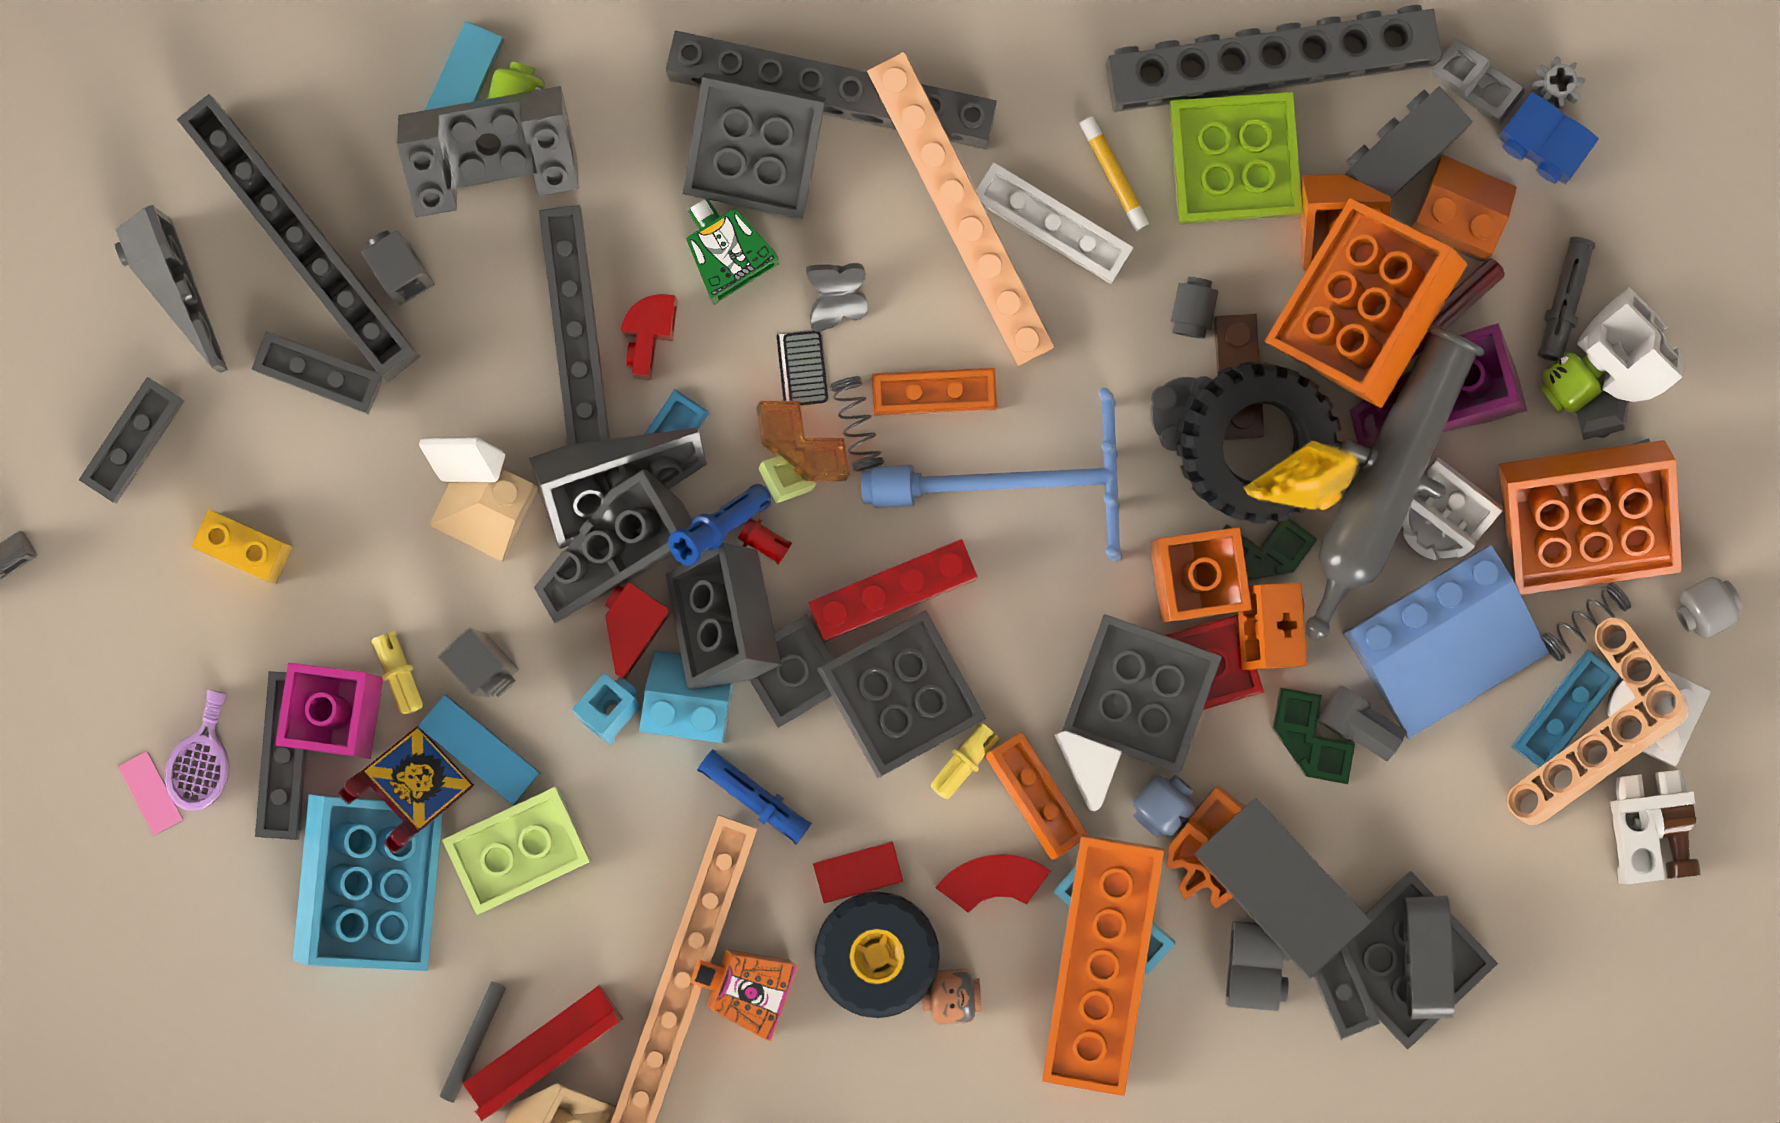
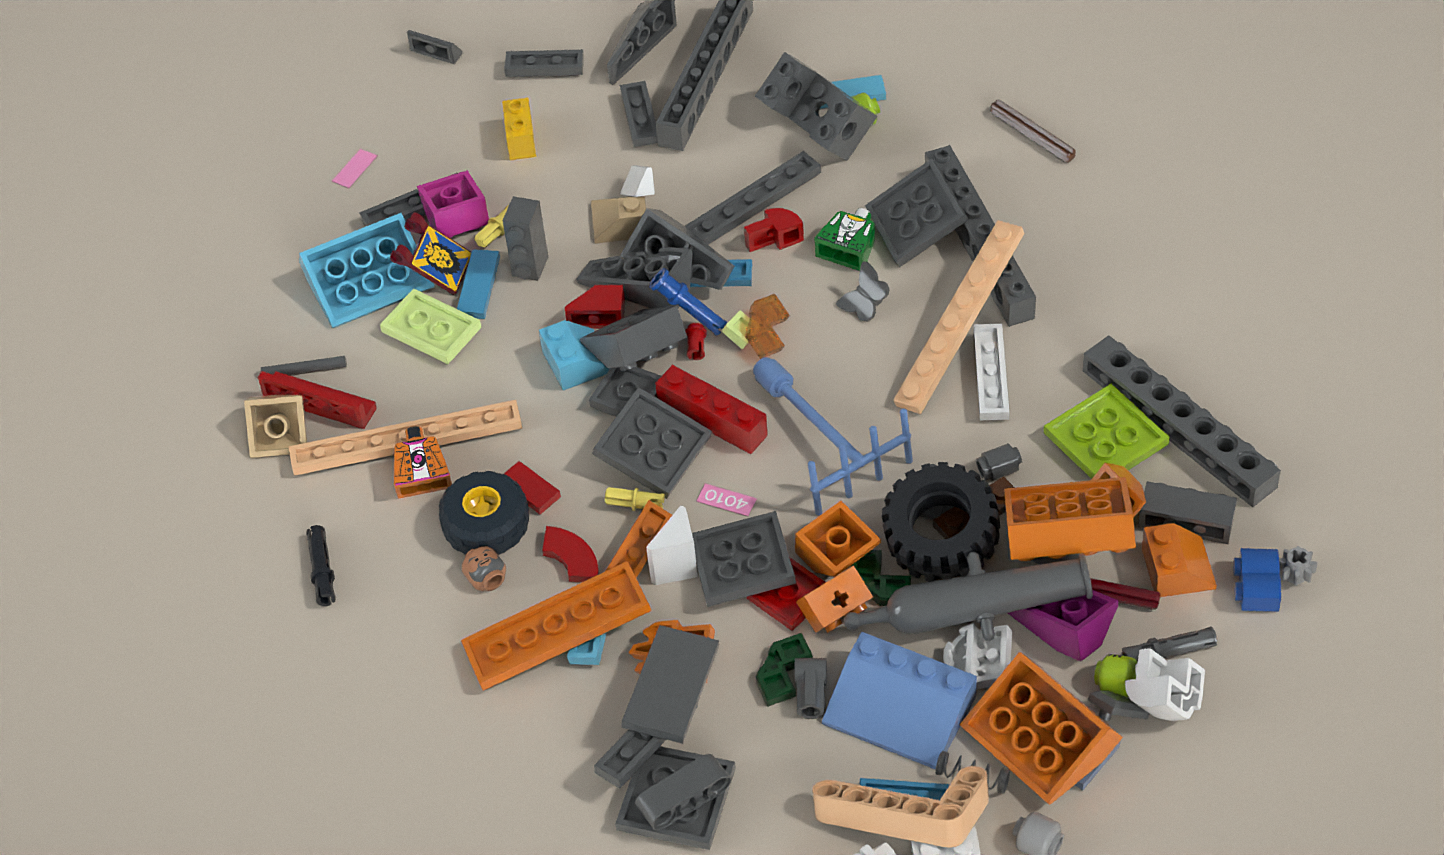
camera: 60 degrees right, 35 degrees down
lavender piece [165,690,229,810] -> none
dark grey brick [361,230,435,306] -> none
medium azure brick [572,673,641,746] -> none
blue pin [697,749,812,845] -> none
sticker [776,331,828,407] -> none
dark grey piece [830,376,884,471] -> none
orange tile [872,368,997,416] -> none
yellow bar [1079,116,1150,232] -> none
sand blue head [1133,775,1195,837] -> none
dark grey brick [1226,921,1290,1011] -> none
yellow wedge [1244,440,1358,510] -> none
light grey slope [1432,39,1525,125] -> none
none -> bright pink sticker [697,483,757,516]

